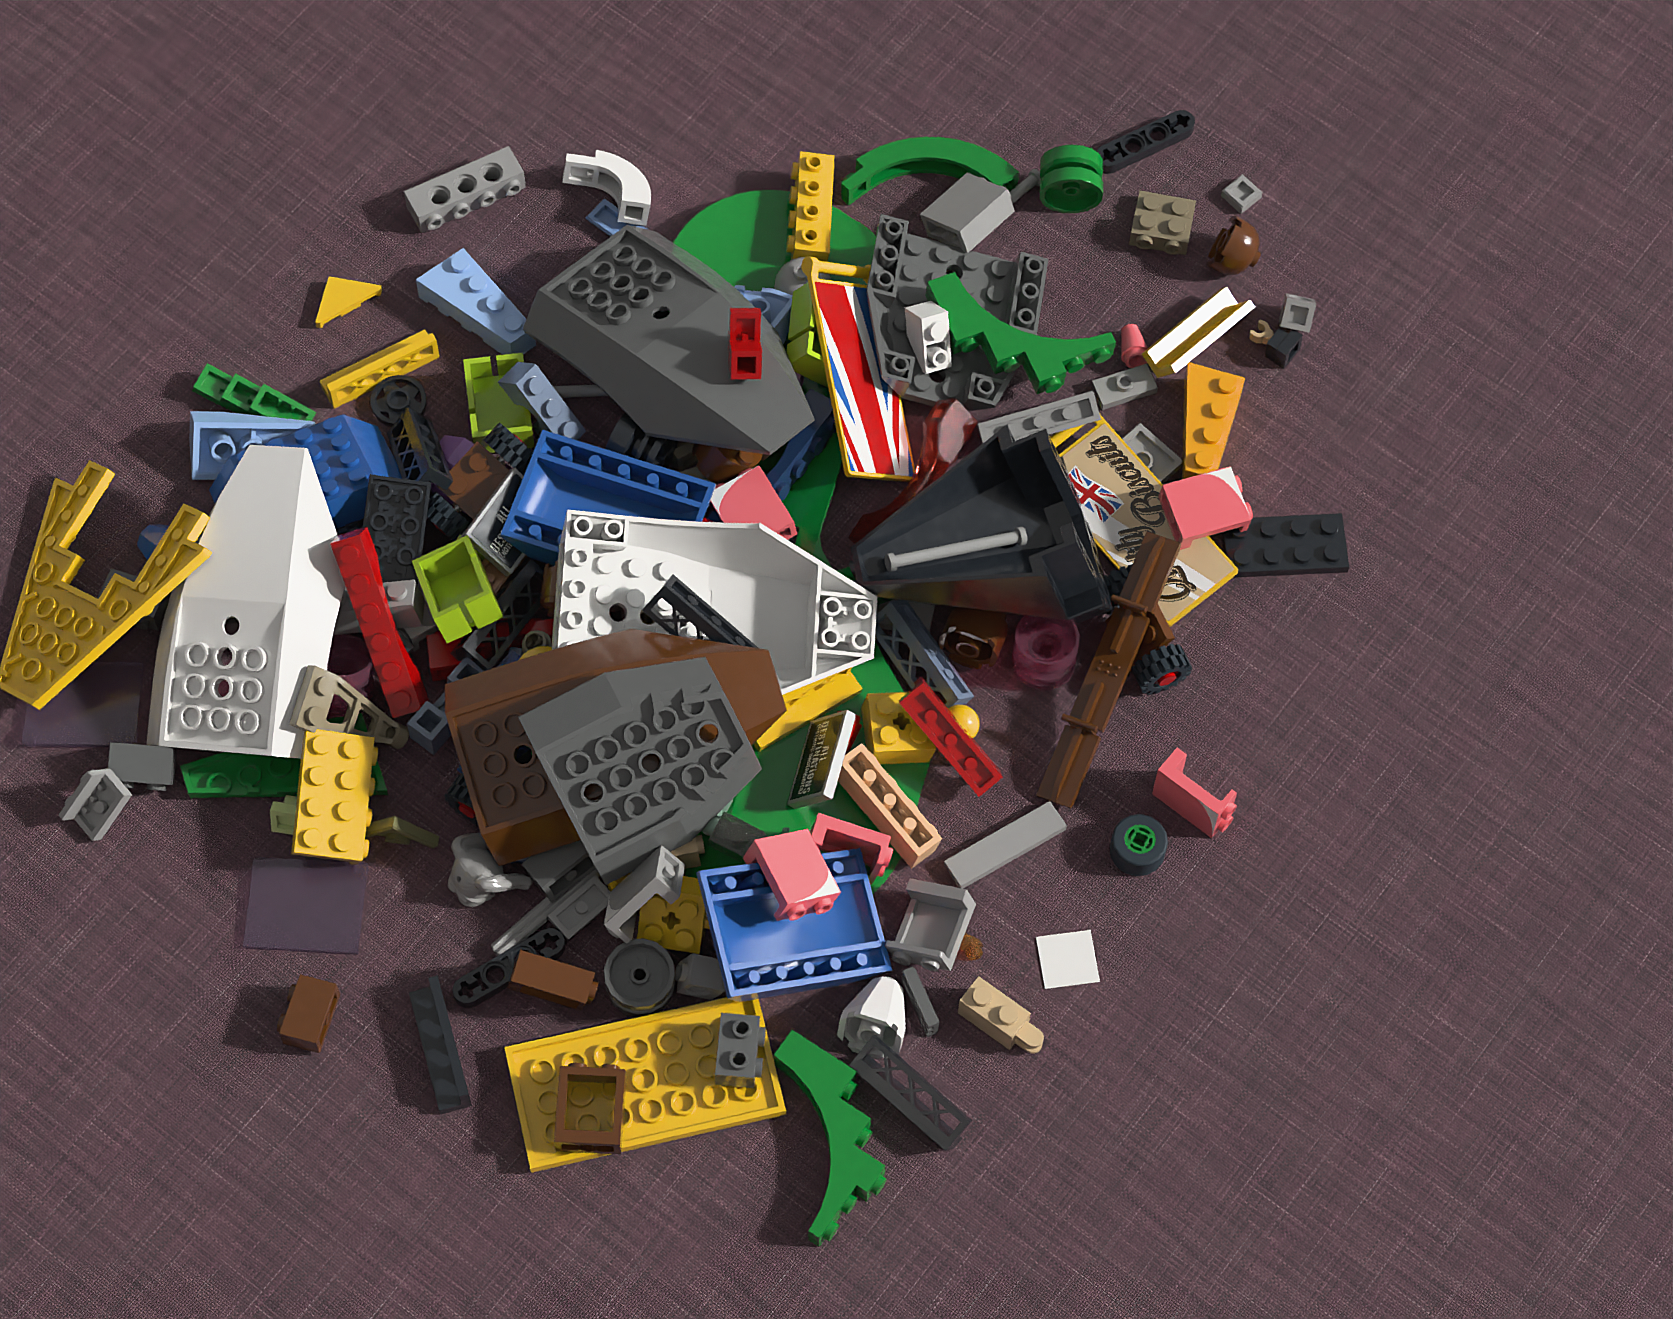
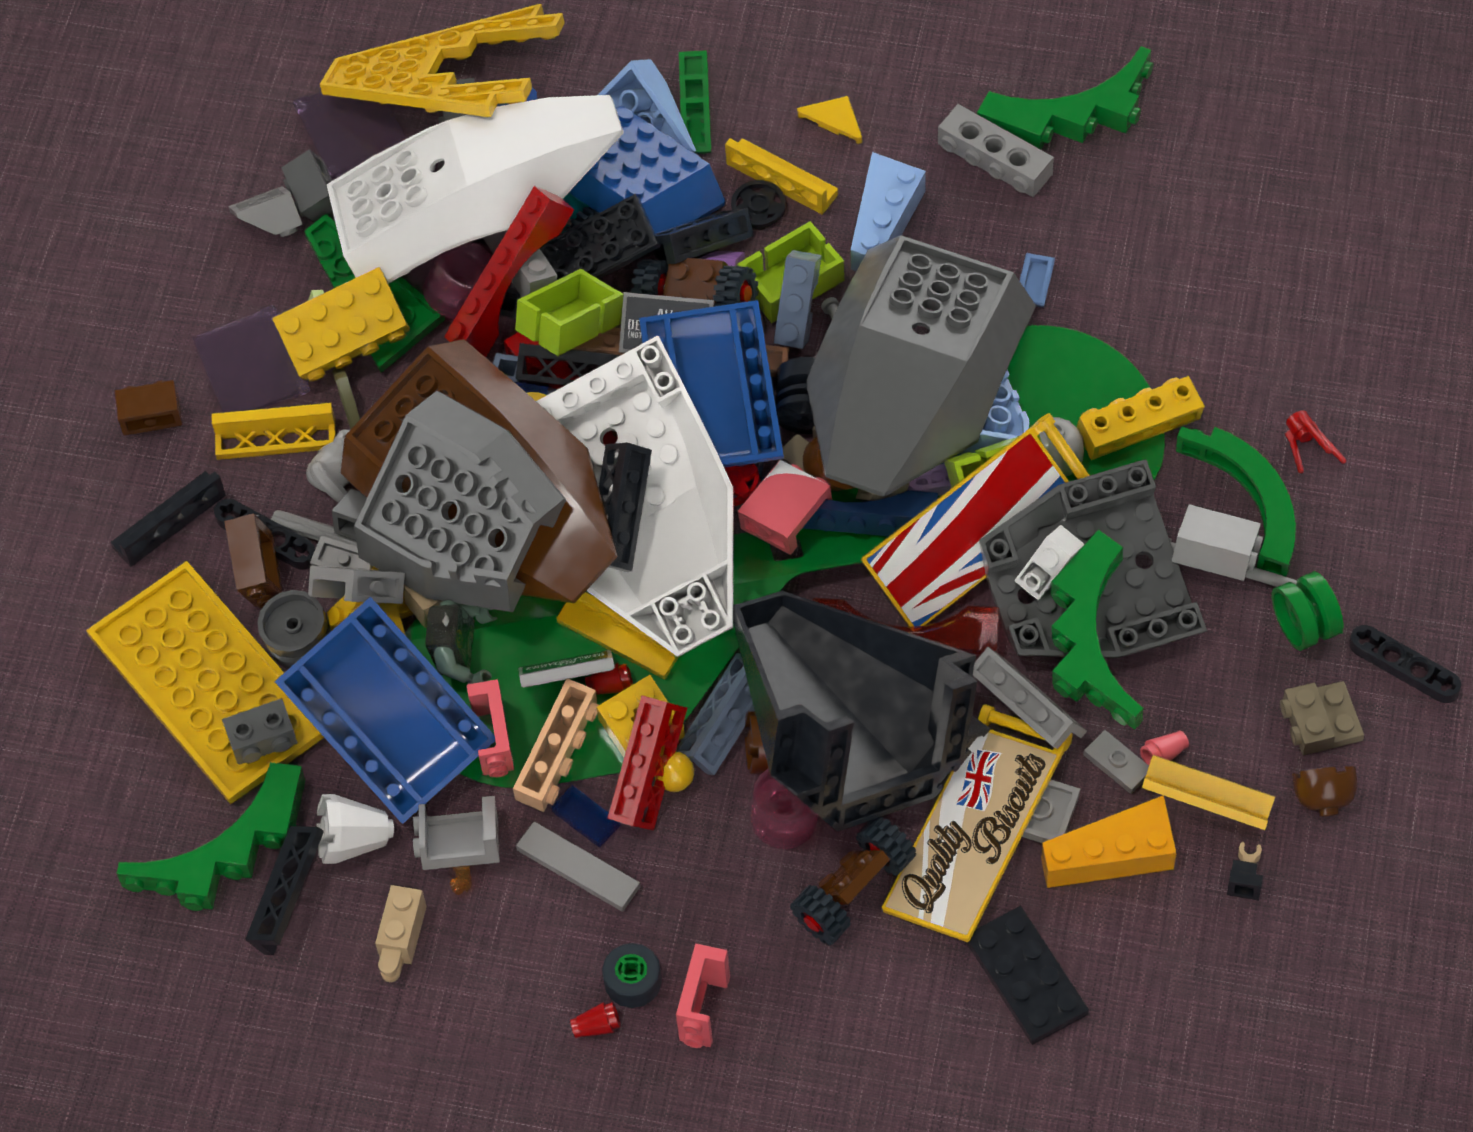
camera: 70 degrees right, 5 degrees down
light grey bracket [59,769,132,841] -> none
dark tan plate [289,665,409,749] -> none
reddish brown window [554,1063,627,1154] -> none
white arch [562,150,651,226] -> none
red brick [728,308,762,379] -> none
coral panel [743,829,841,921] -> none
light grey bar [885,527,1027,572] -> none
dark grey tile [902,967,939,1037] -> none
reddish brown piece [1036,531,1181,808] -> none
white sticker [1036,930,1100,989] -> none
coral panel [1158,466,1253,550] -> none
light grey tile [1221,174,1263,214] -> none
light grey brick [1278,293,1316,333] -> none
none -> yellow fence [212,403,336,460]
none -> light grey slope [228,186,303,237]
none -> clear blue tile [551,785,620,848]
none -> red cone [570,1002,621,1038]
none -> green arch [977,46,1154,150]
none -> red plant [1285,410,1346,474]

